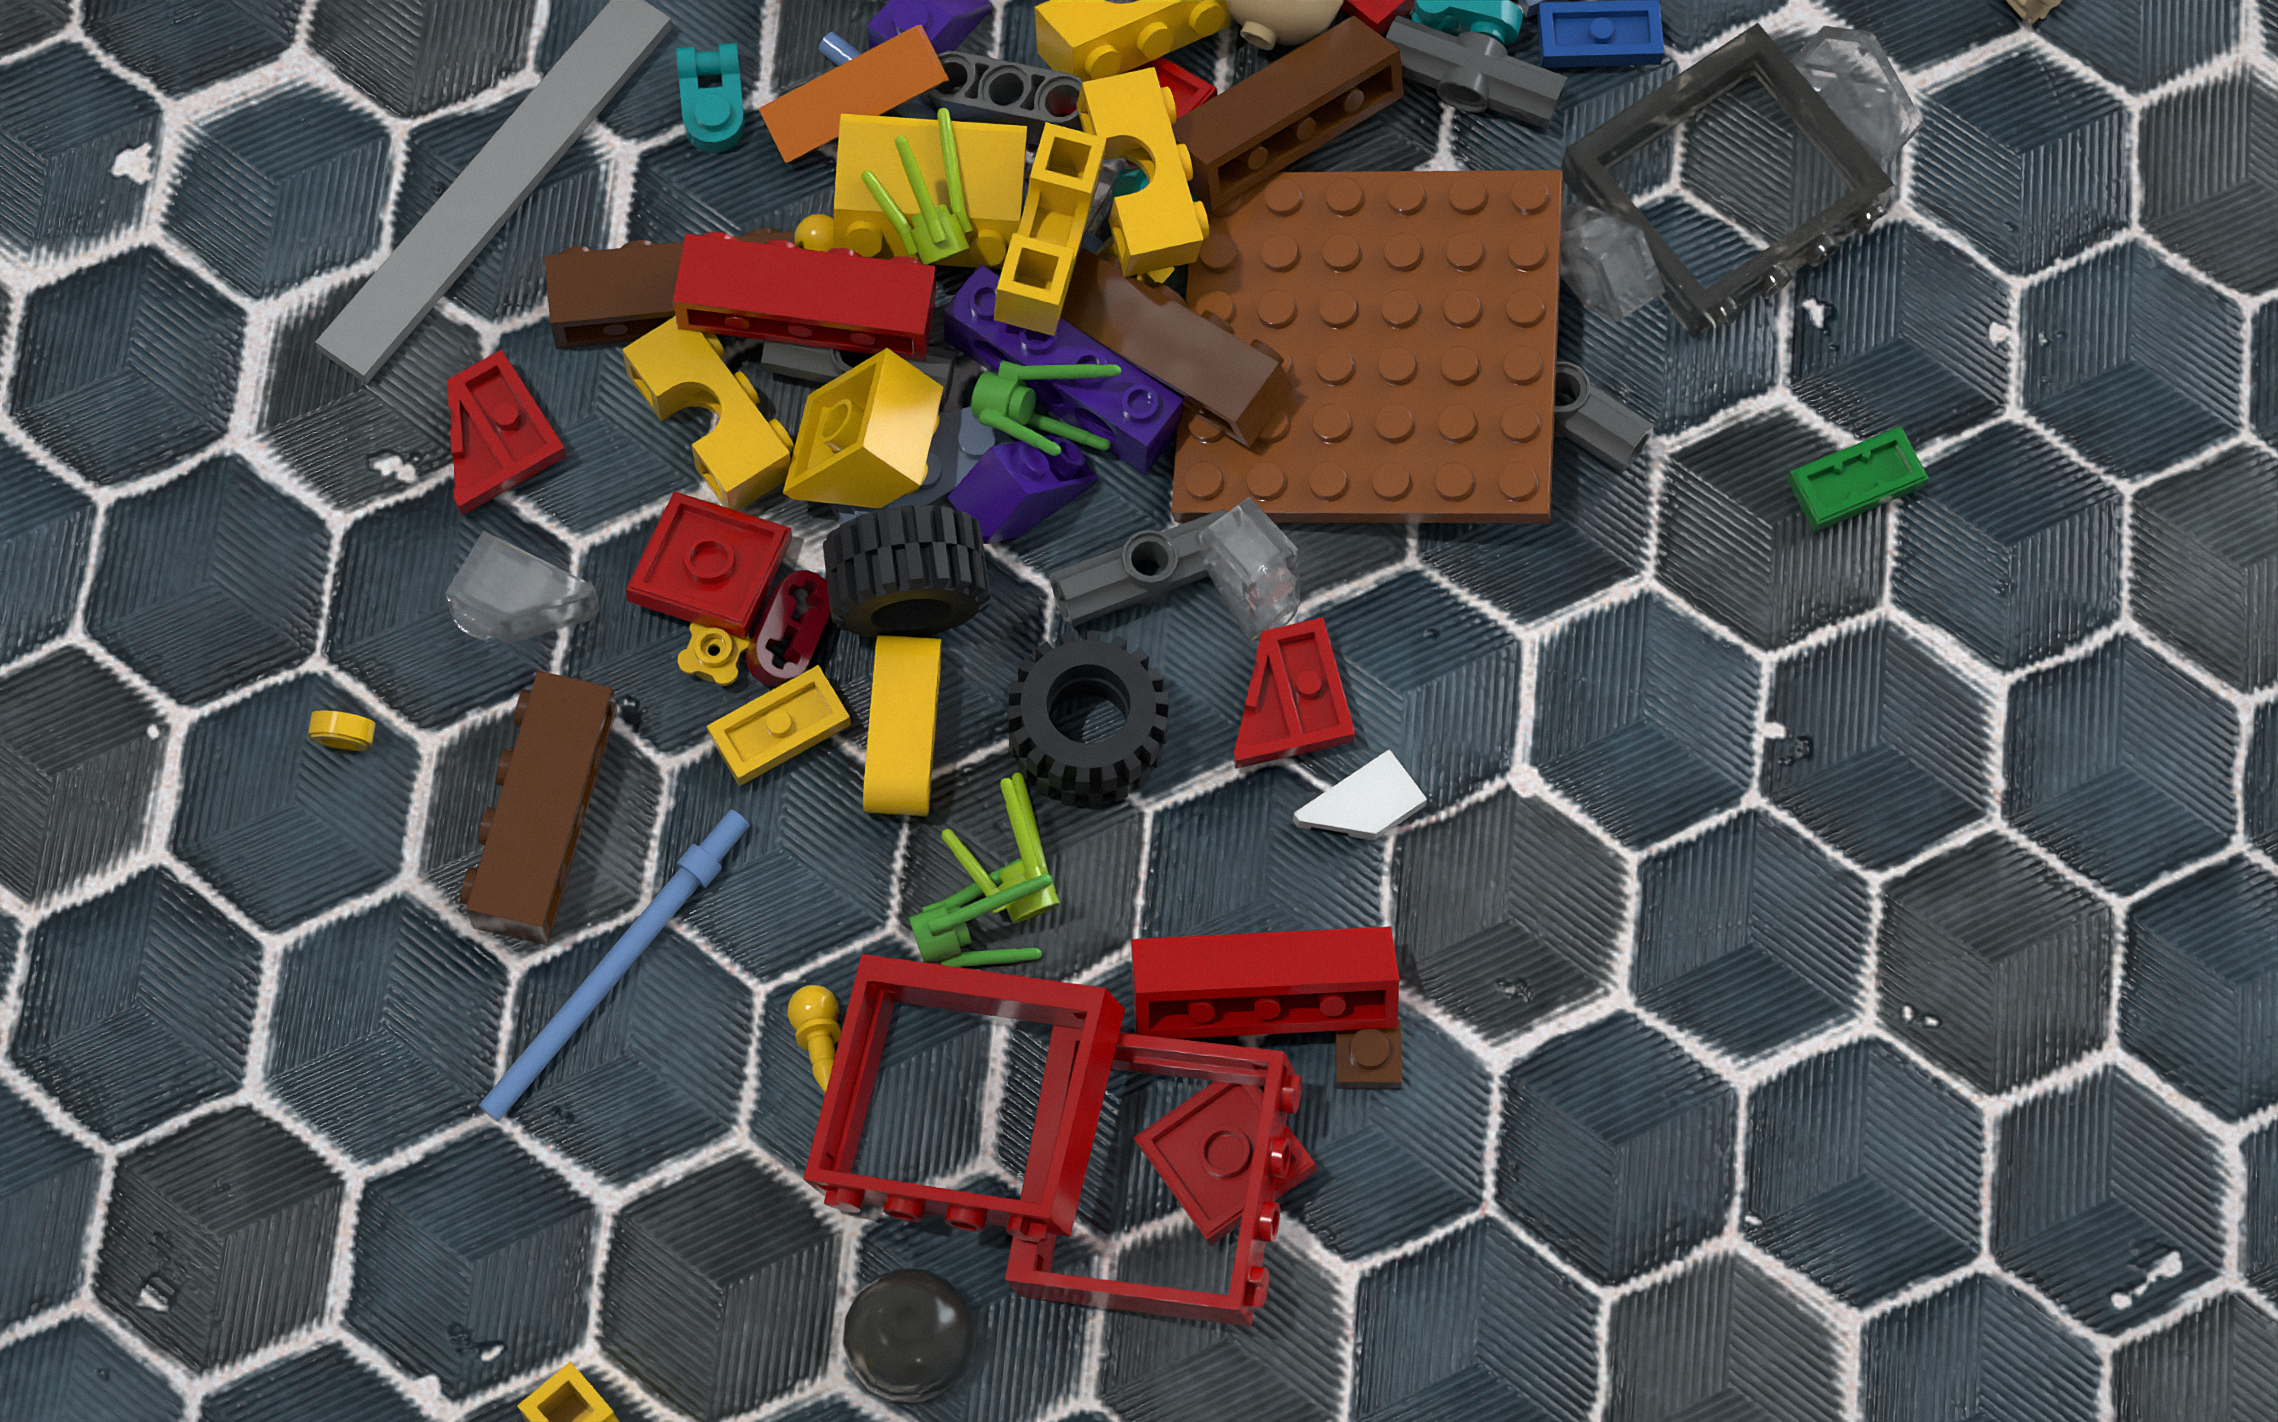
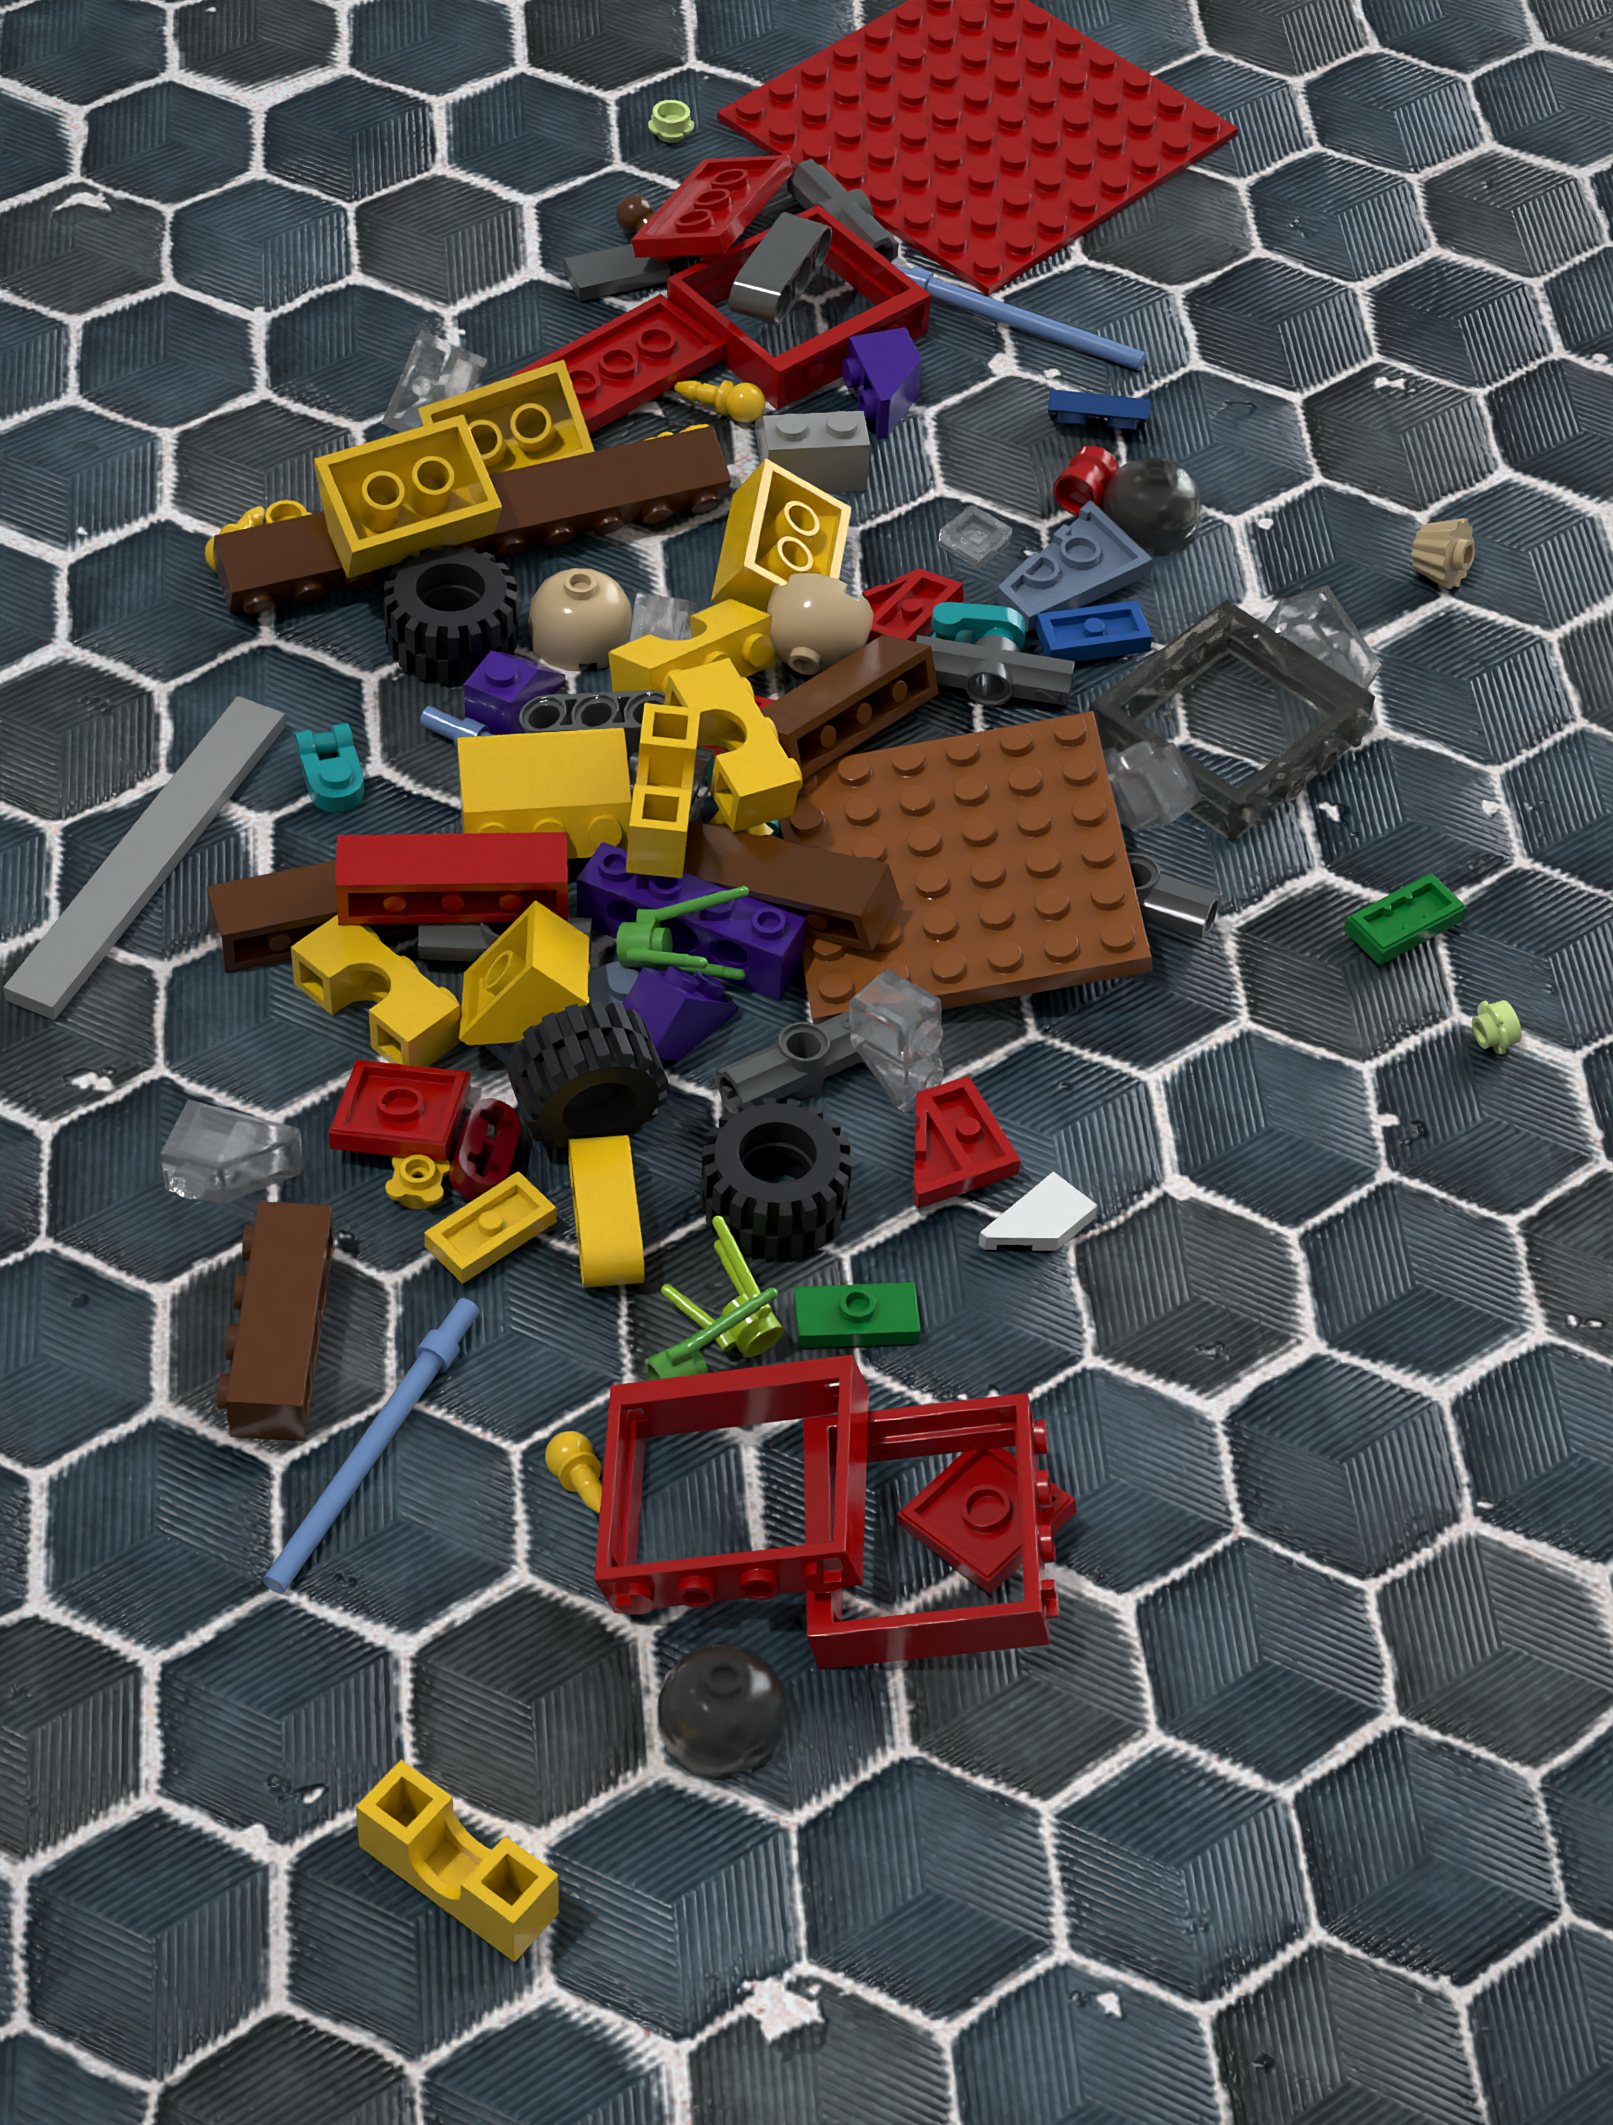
camera: 10 degrees left, 20 degrees down
yellow tile [308,710,376,751] -> none
red wing [447,349,567,516] -> none
orange tile [758,25,949,163] -> none
lime plant [862,108,973,265] -> none
red brick [1131,926,1399,1039] -> none
reddish brown plate [1334,1019,1402,1089] -> none
none -> green plate [793,1282,920,1349]
none -> yellowish green plate [1472,1000,1522,1055]

